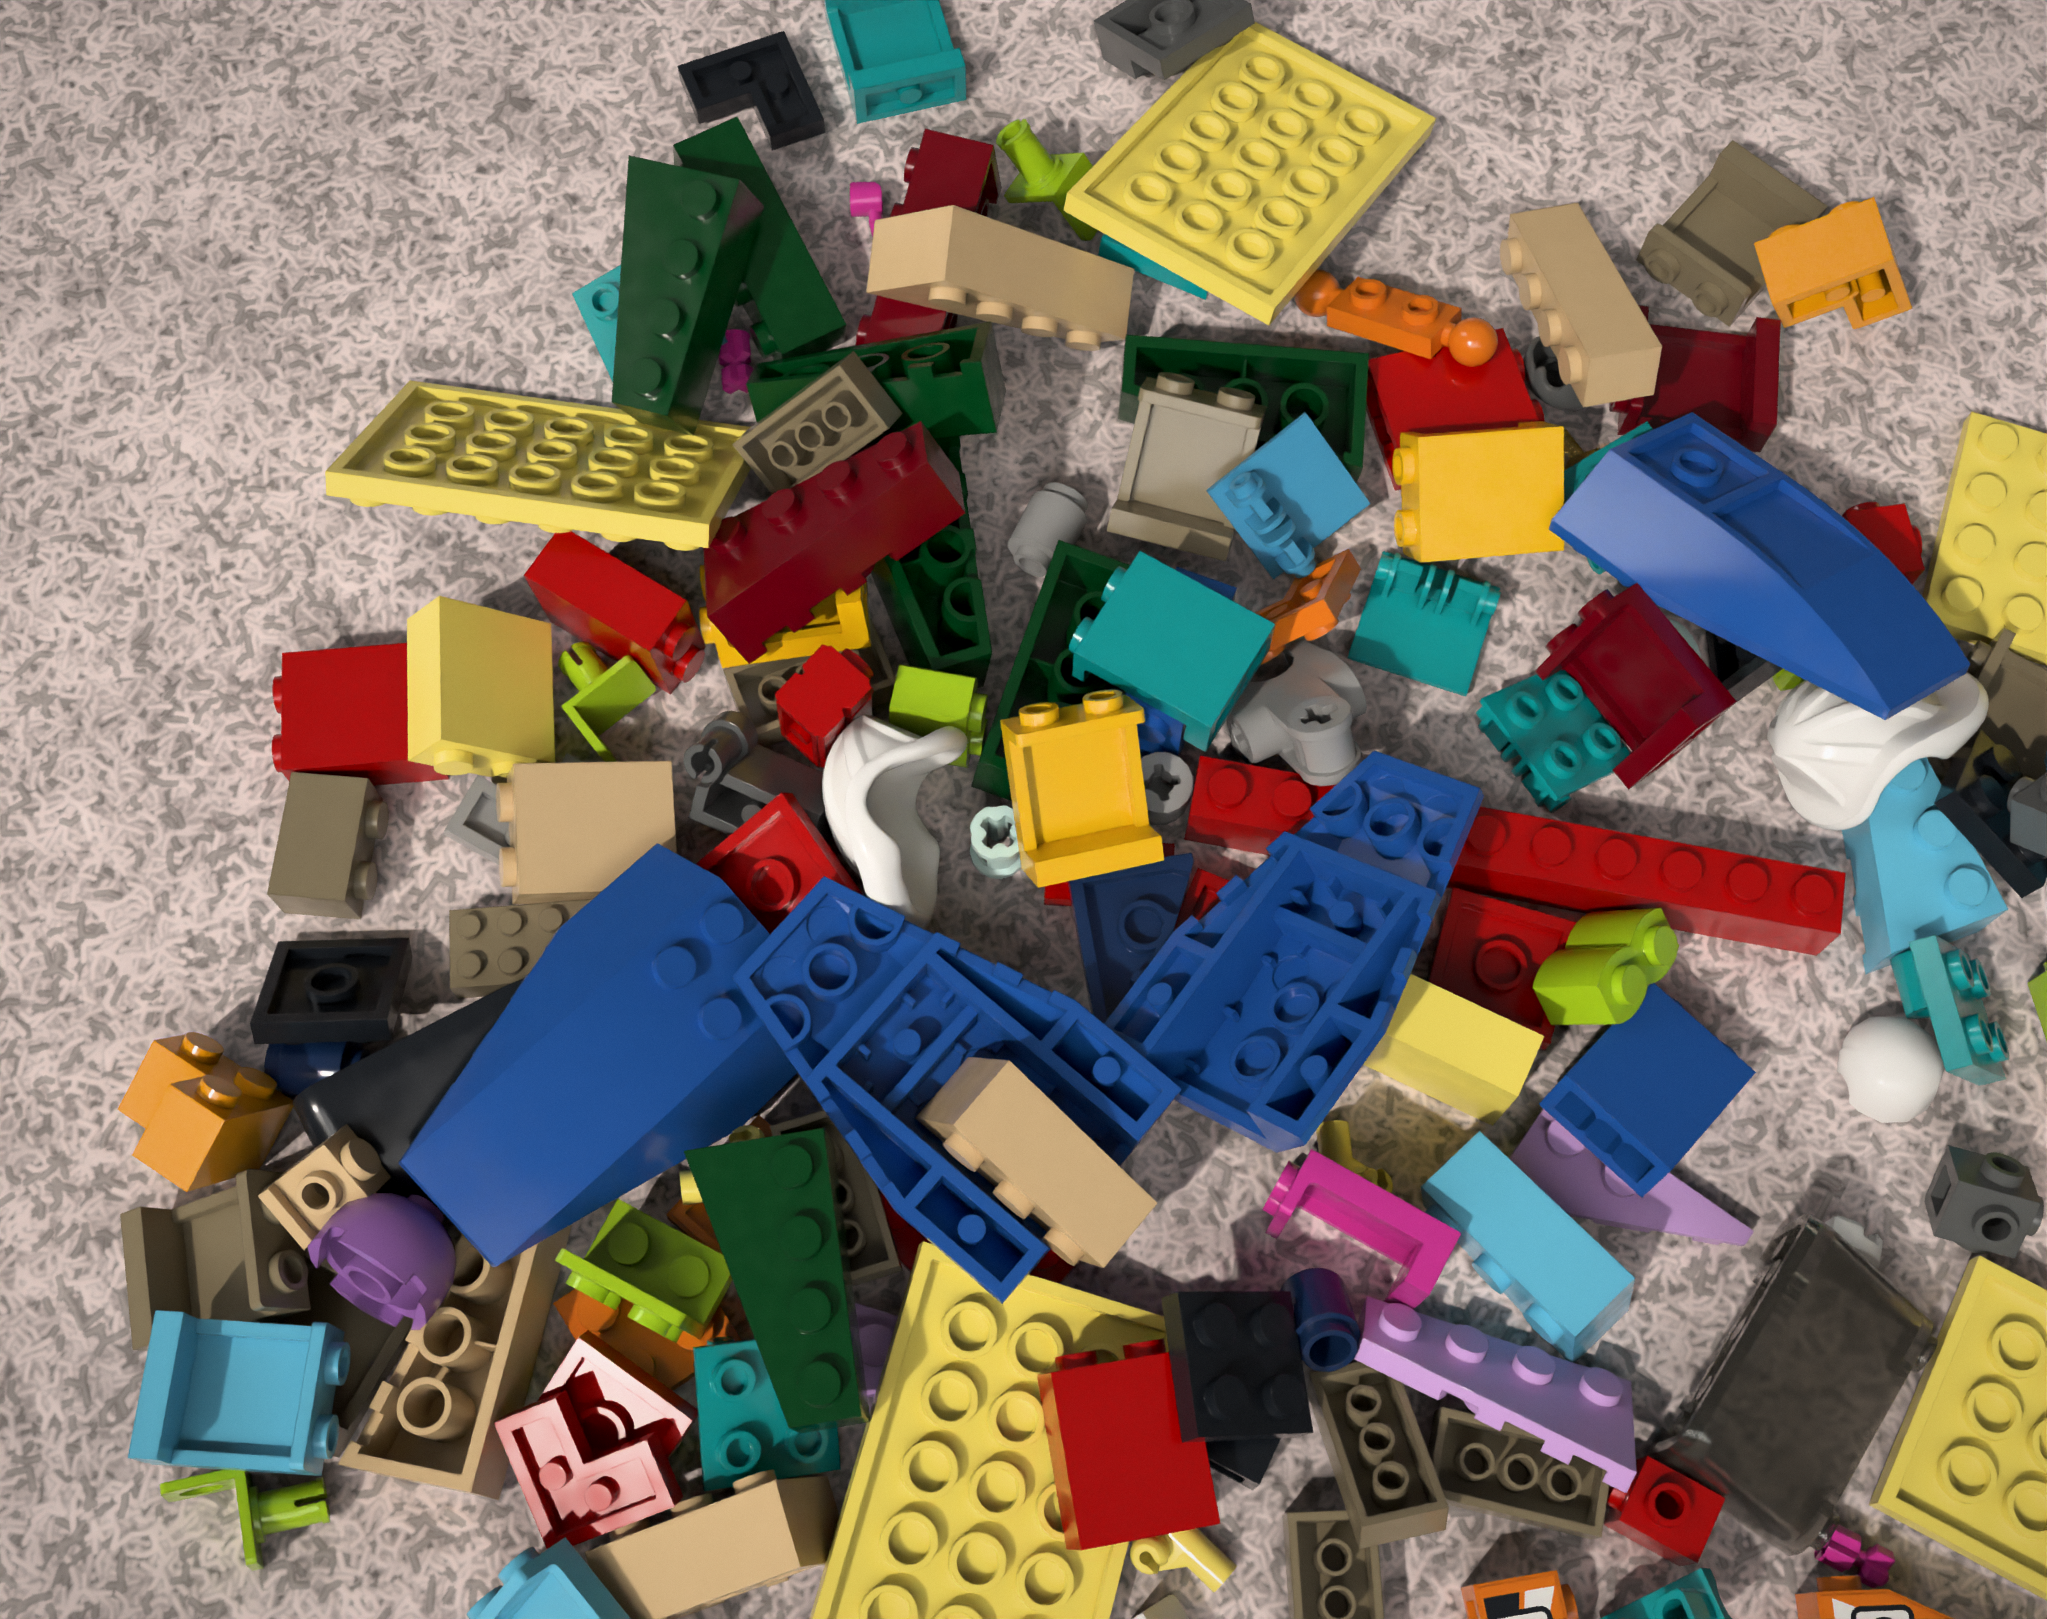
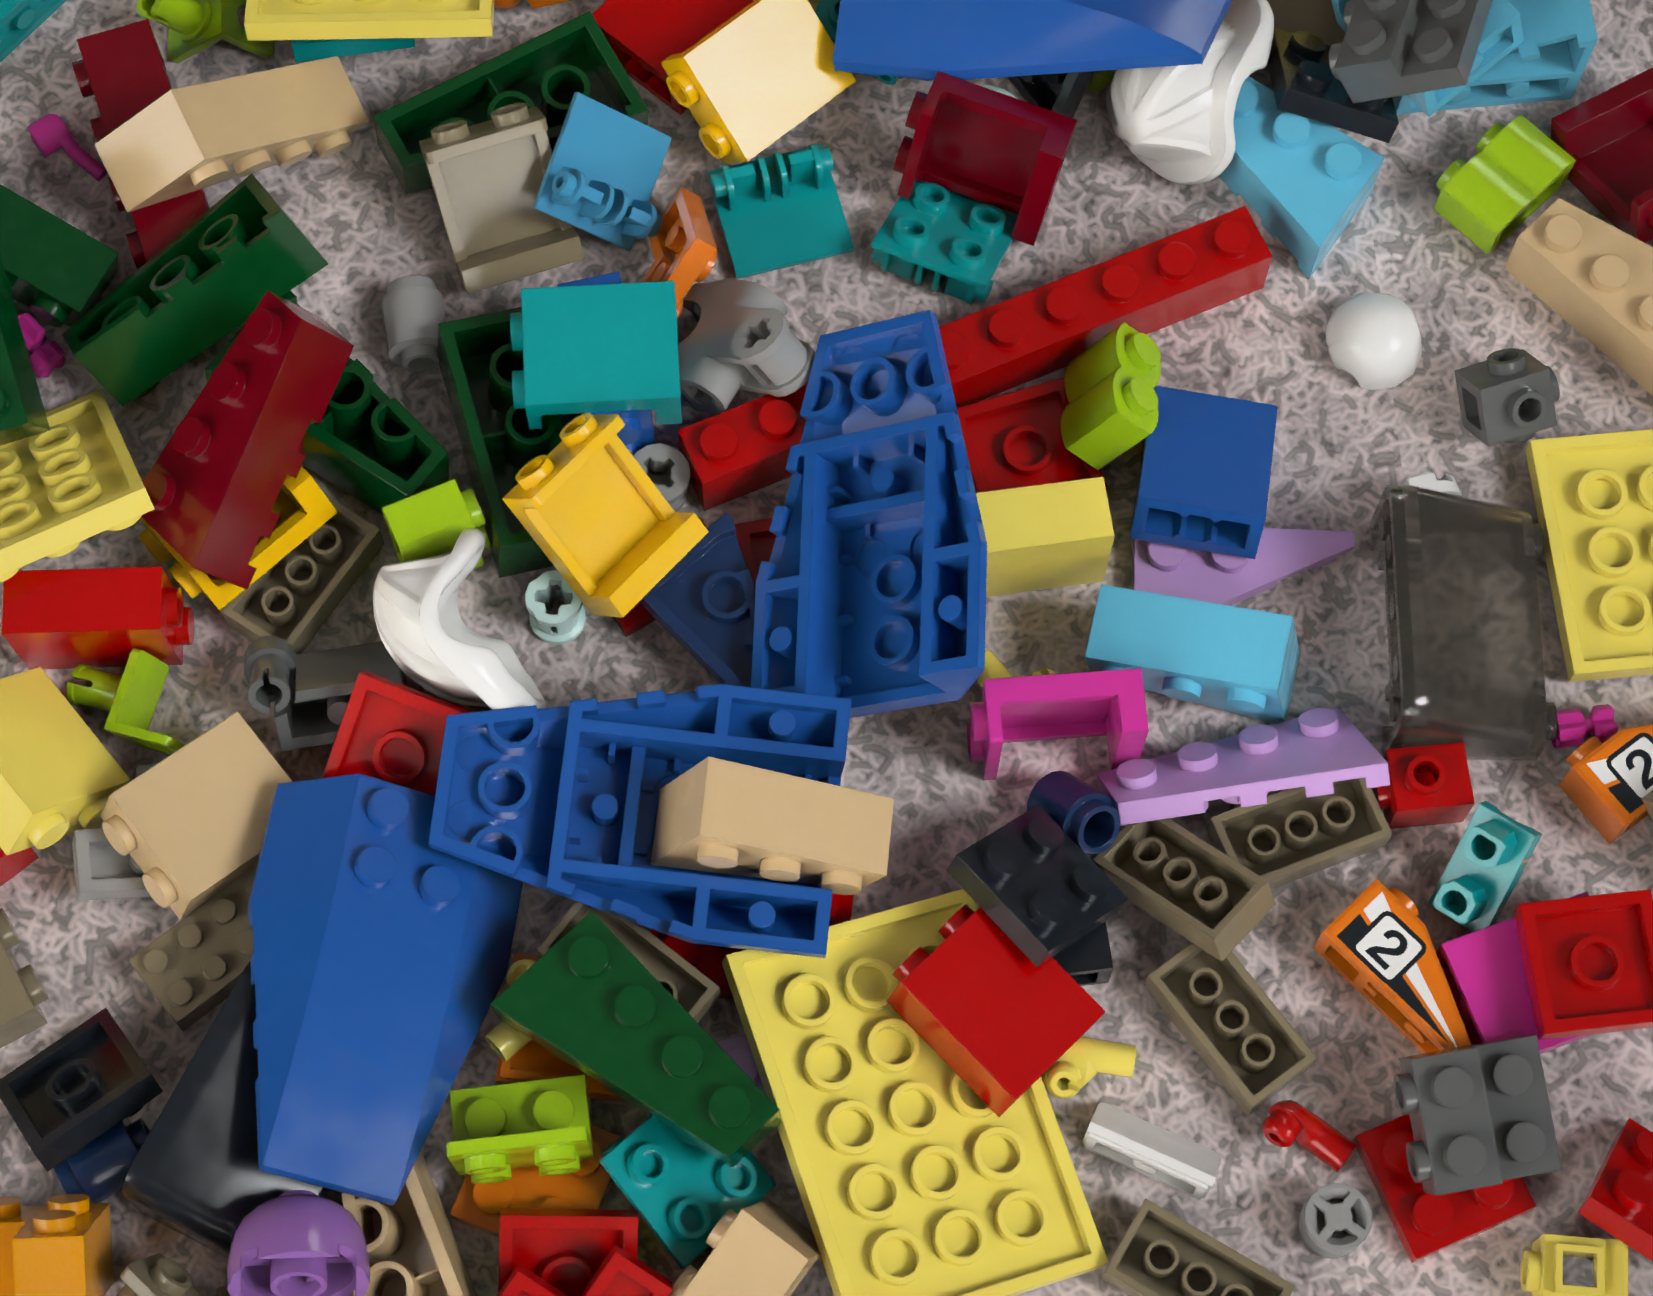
camera: 35 degrees left, 0 degrees up
tan brick [258,1124,391,1250] -> none
dark tan piece [732,351,903,494] -> none
red brick [775,644,874,768] -> none
teal plate [1890,935,2010,1086] -> none

